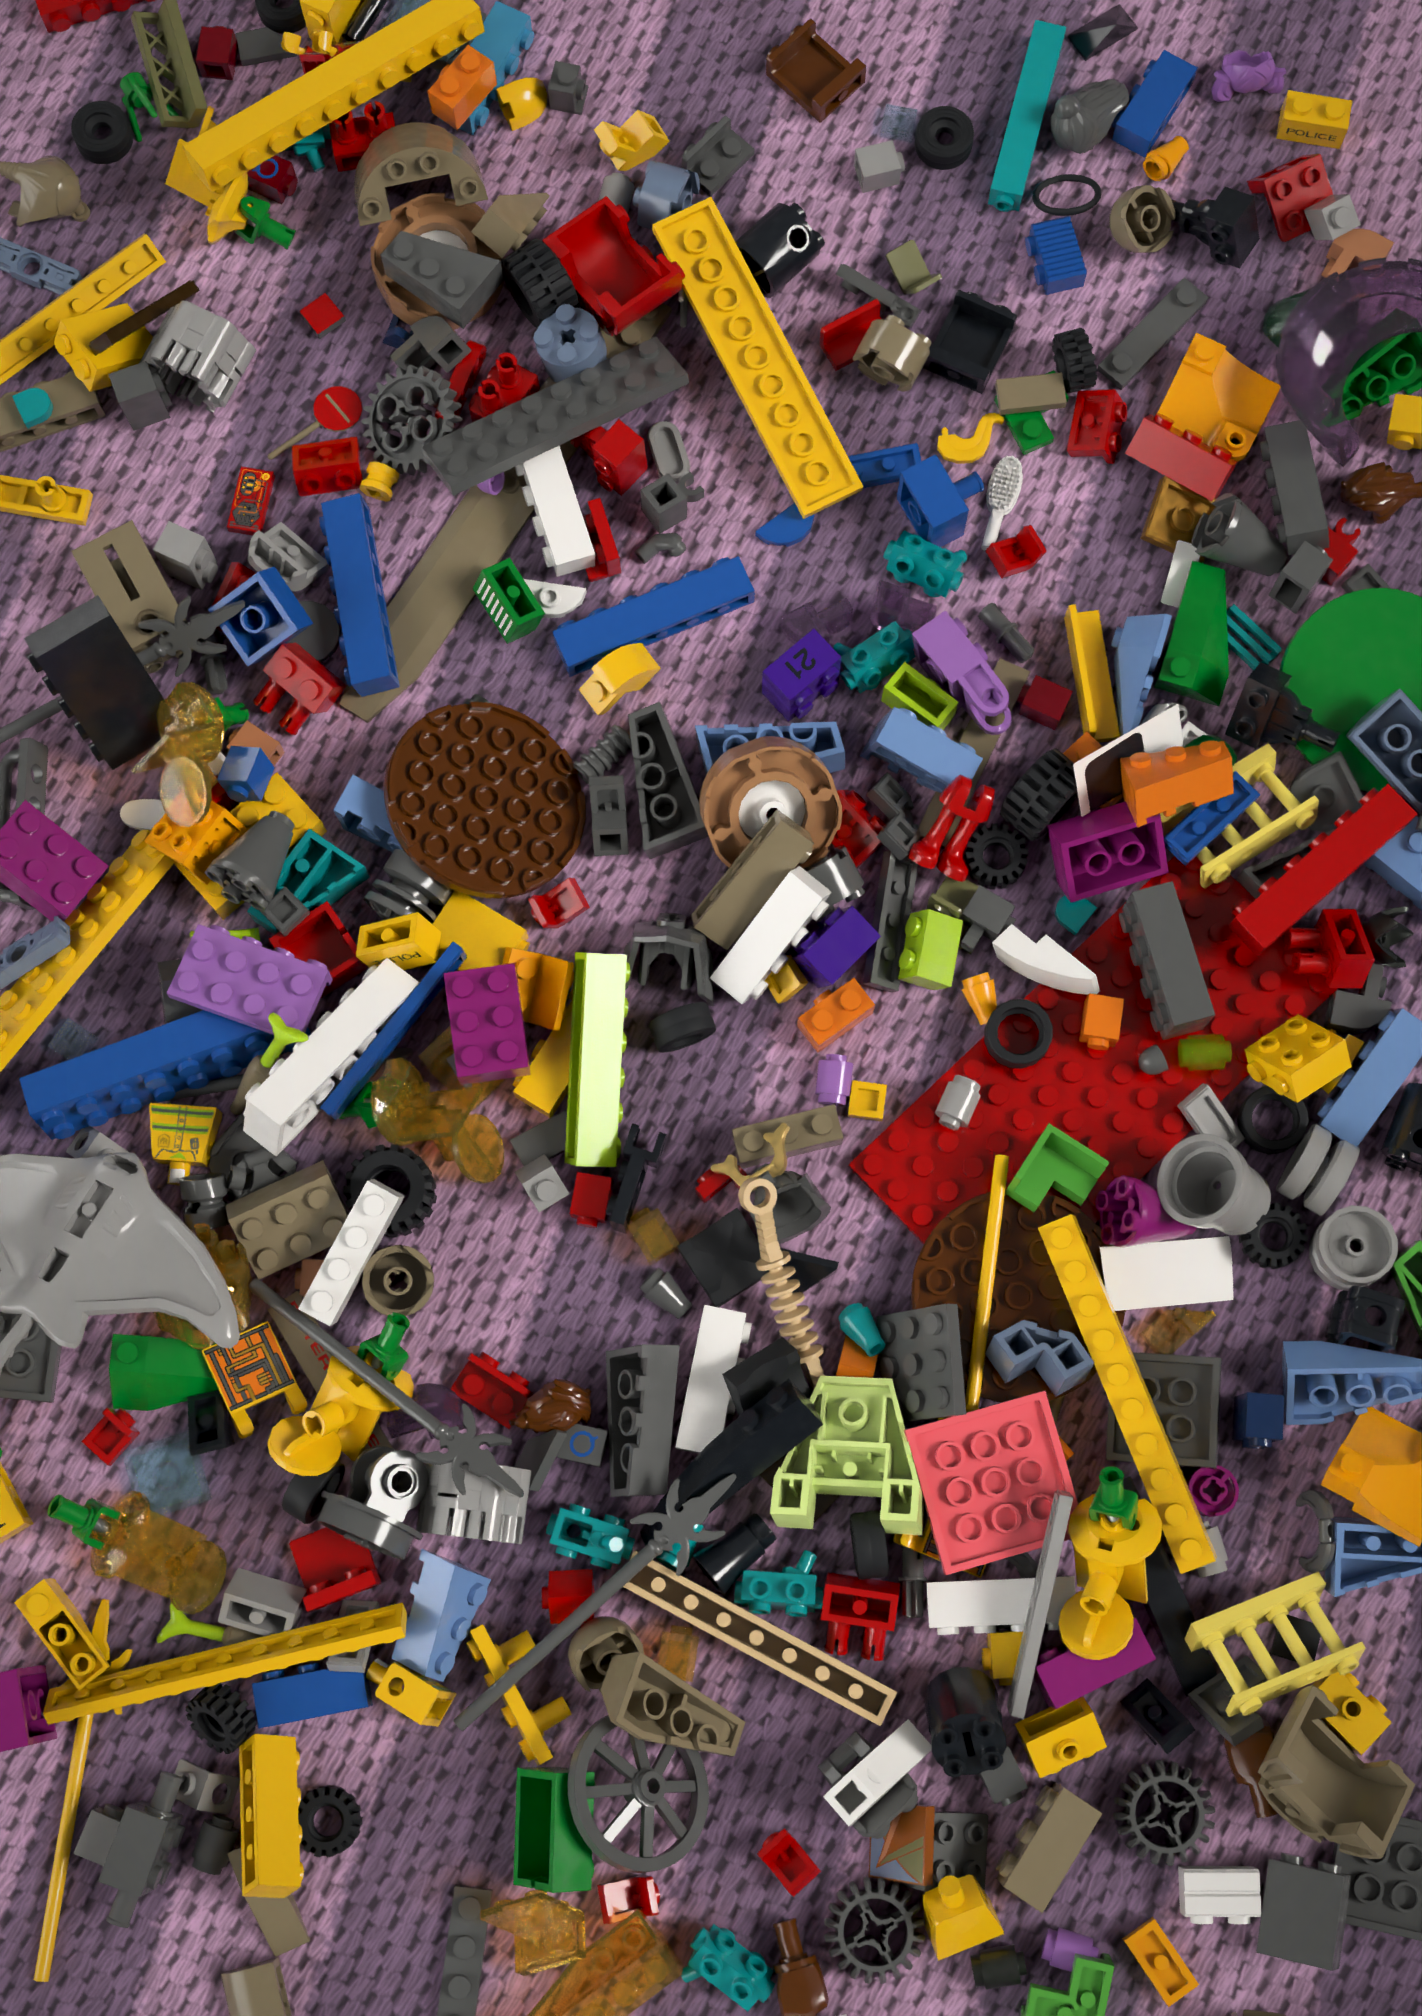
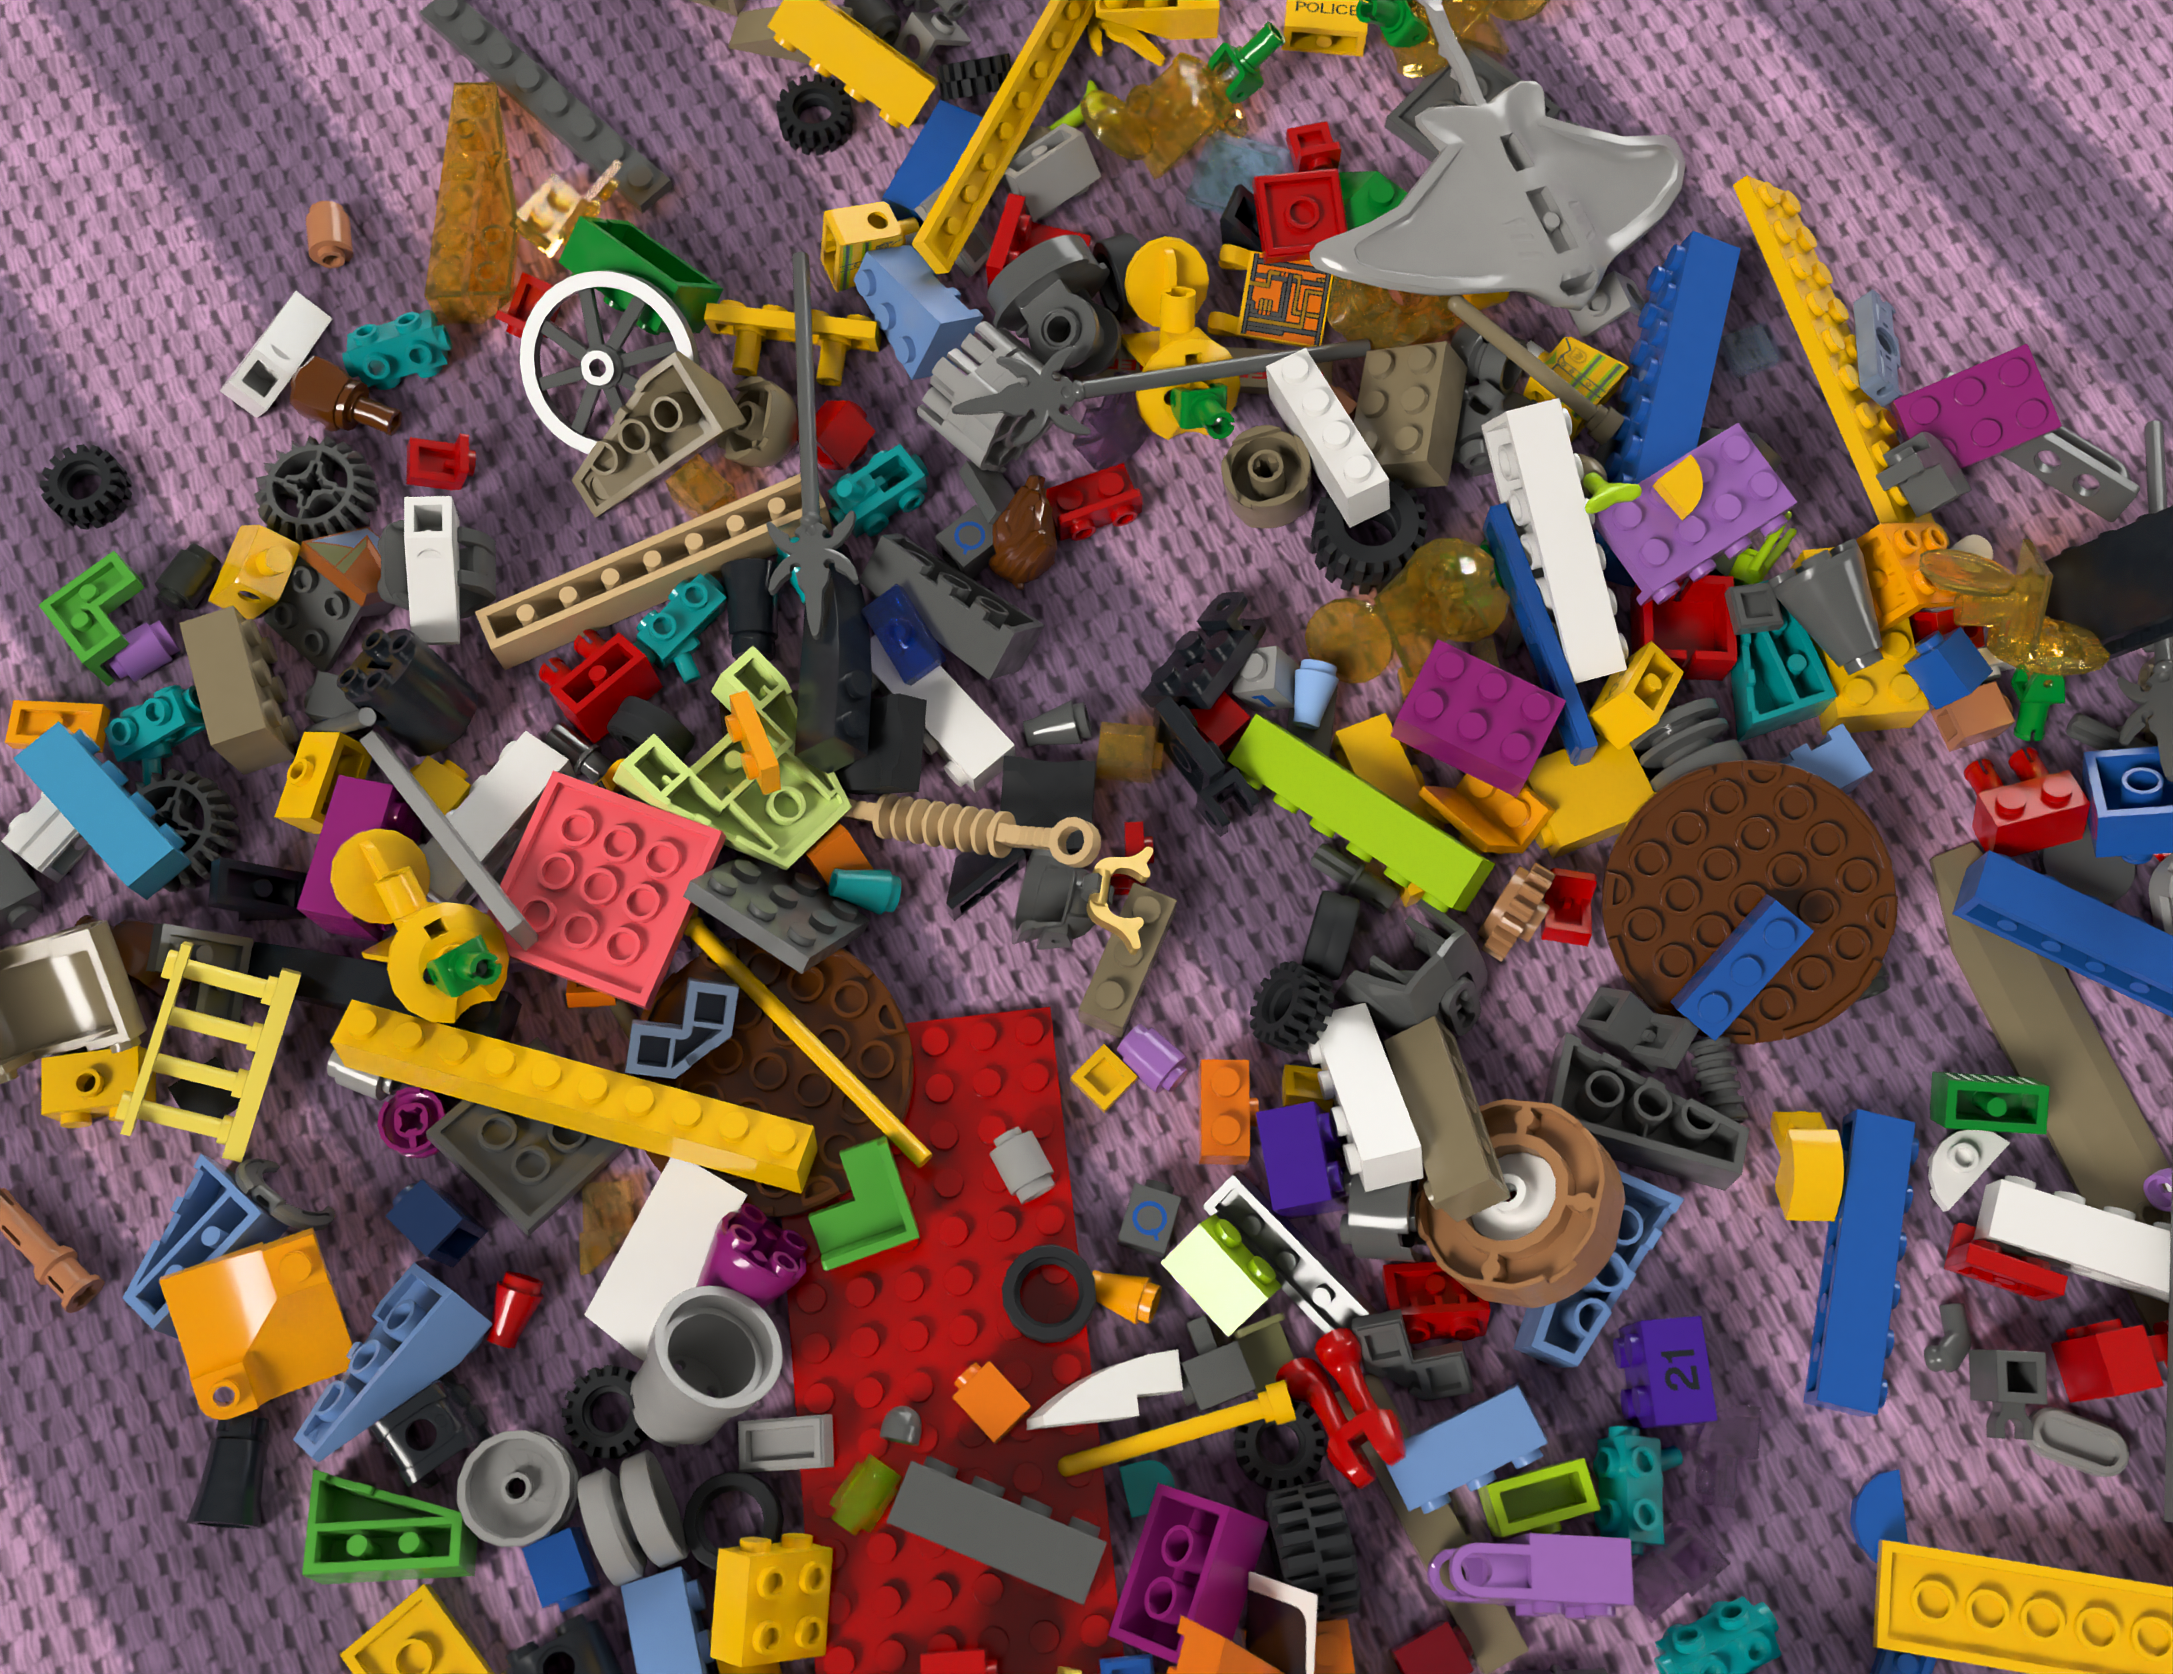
camera: 125 degrees right, 5 degrees down
none -> dark azure brick [13,721,192,900]
none -> teal brick [104,685,206,786]
none -> dark grey bar [303,707,376,734]
none -> red cone [486,1271,544,1349]
none -> blue brick [522,1527,601,1613]
none -> light orange plate [725,690,781,795]
none -> clear blue plate [861,584,947,686]
none -> yellow piece [1057,1380,1297,1477]
none -> dark grey brick [1117,1179,1182,1259]
none -> black plate [1141,592,1267,710]
none -> black tyre [1250,961,1335,1055]
none -> red tile [1252,169,1348,264]
none -> light blue cone [1292,659,1339,730]
none -> dark grey axle [1310,844,1400,915]
none -> dark tan piece [1448,295,1625,445]
none -> medium nougat gear [1477,862,1556,962]
none -> yellow tile [1652,455,1703,521]
none -> blue brick [1670,894,1814,1041]
none -> dark grey brick [1876,432,1972,518]

